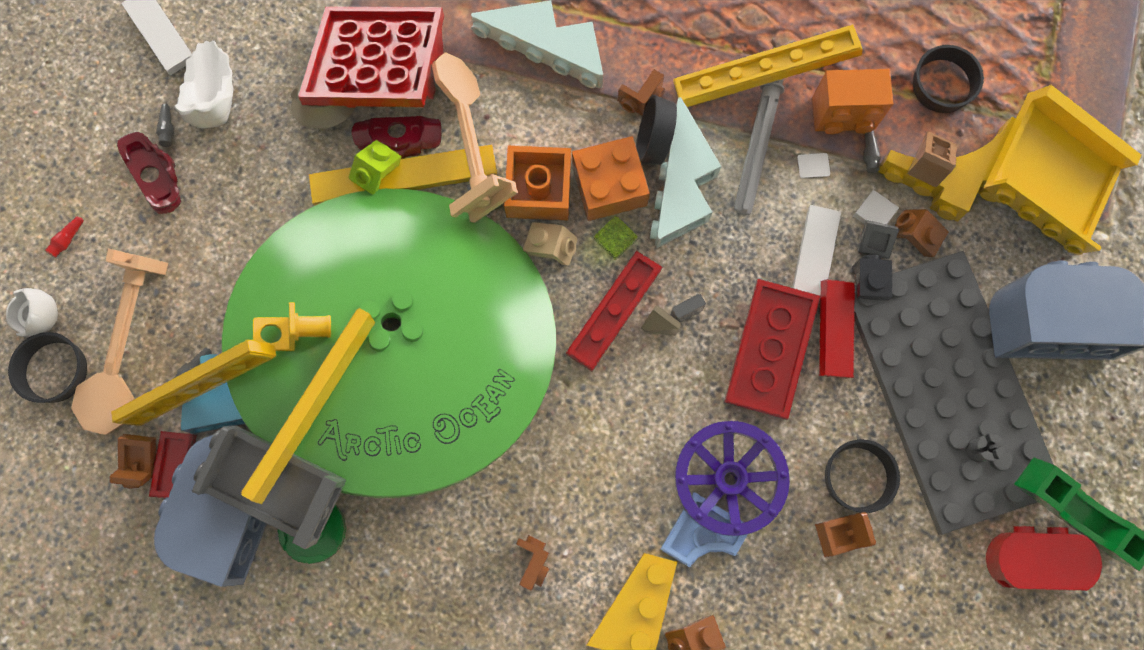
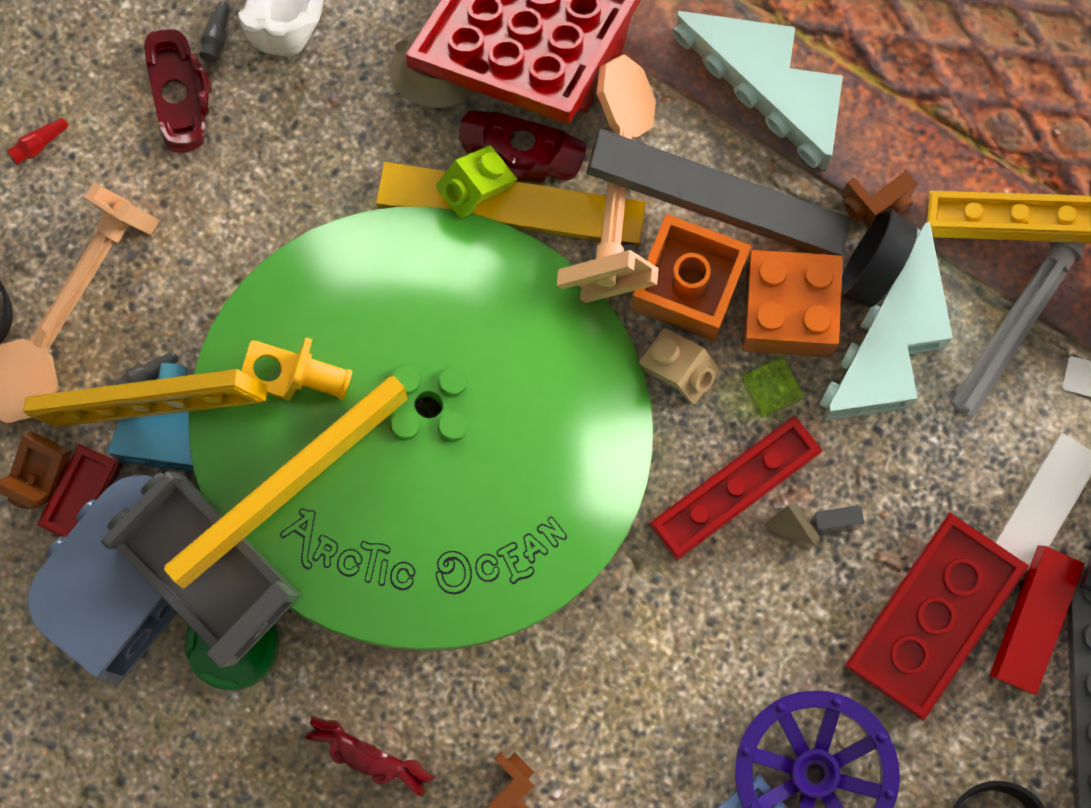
camera: 25 degrees right, 0 degrees up
none -> dark red piece [303,716,435,797]
none -> dark grey tile [586,128,851,256]

